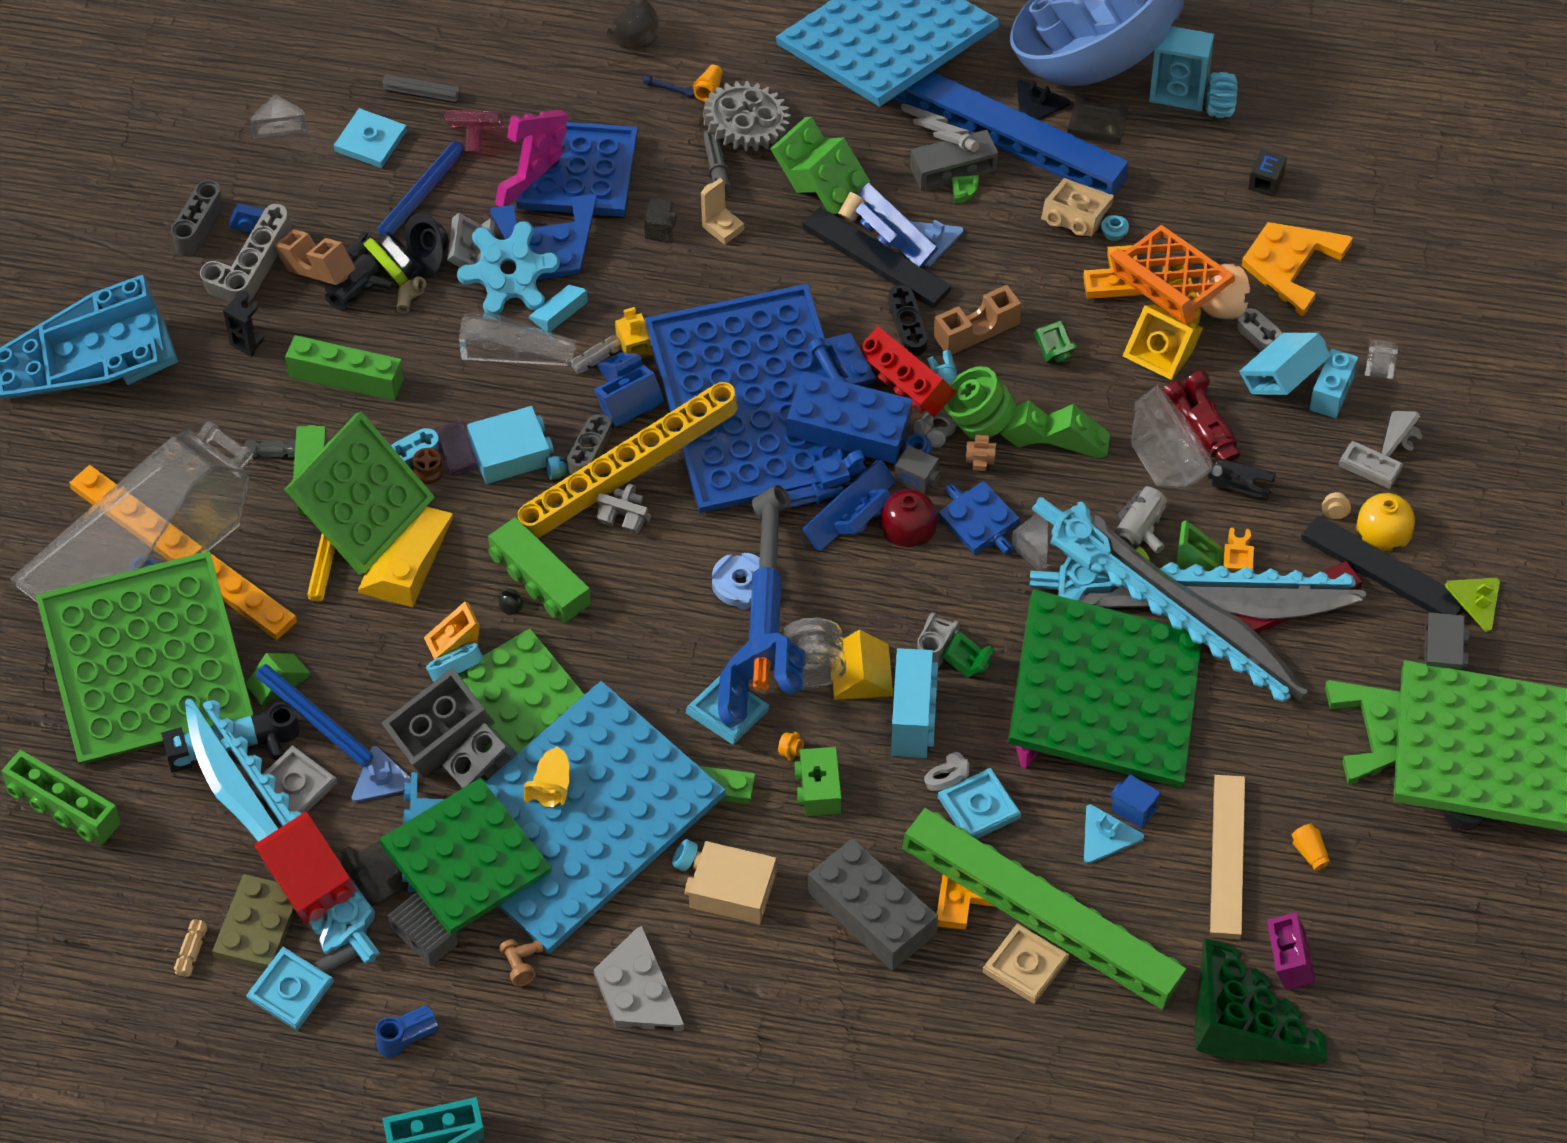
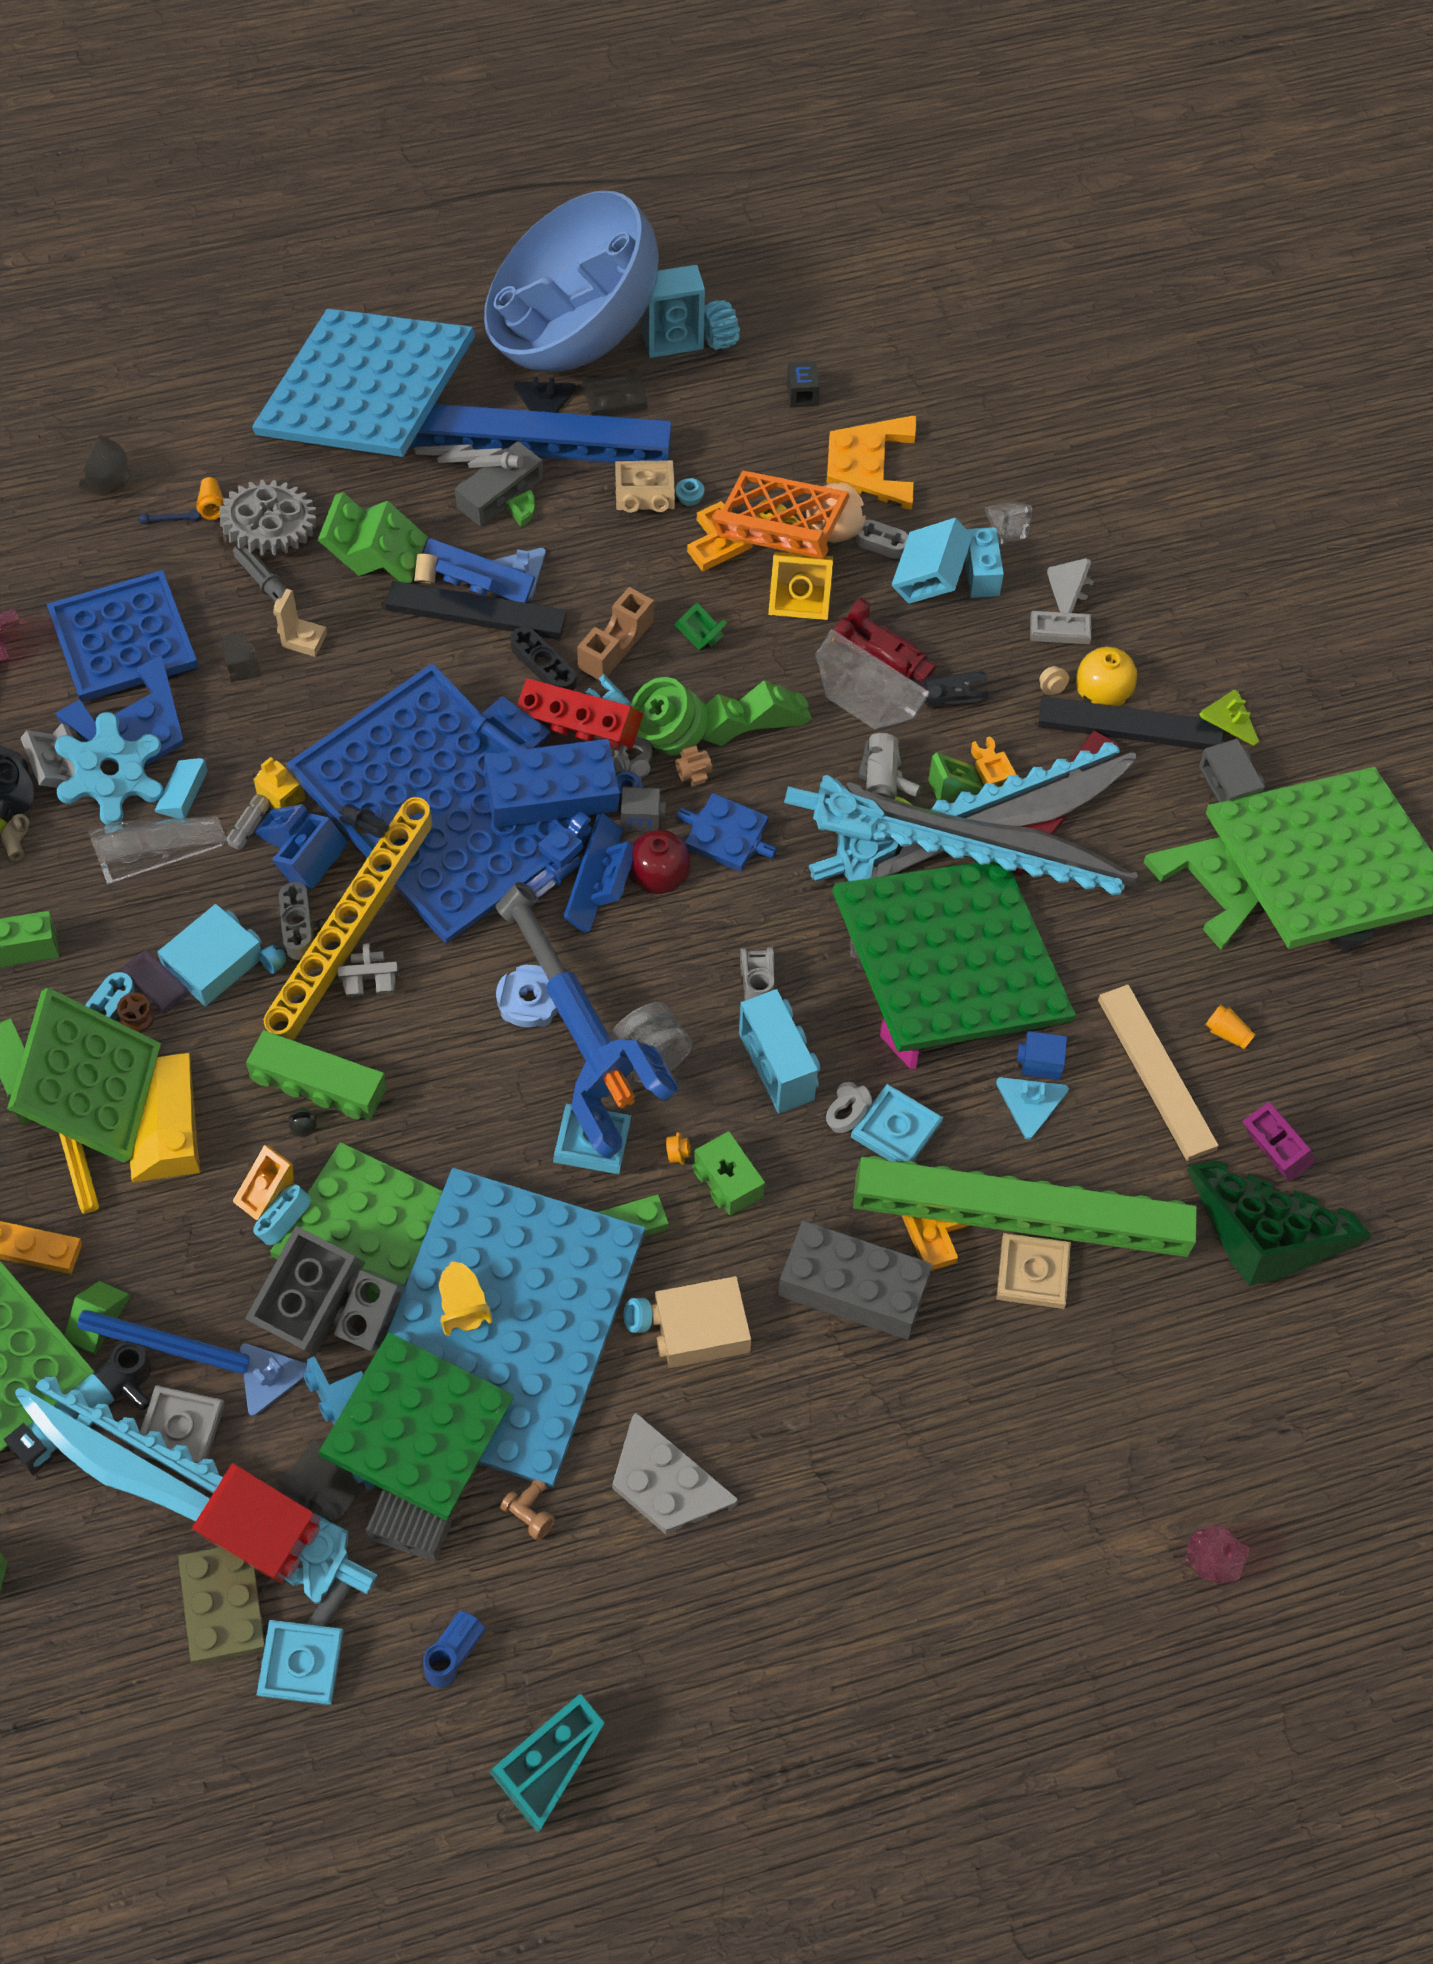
camera: 30 degrees left, 5 degrees up
tan axle [174,919,207,977] -> none
dark pink wing [495,110,568,207] -> none
yellow slope [830,629,893,700] -> none
green bracket [941,631,994,678] -> none
clear slope [1012,513,1048,572] -> none
none -> black axle [339,804,389,838]

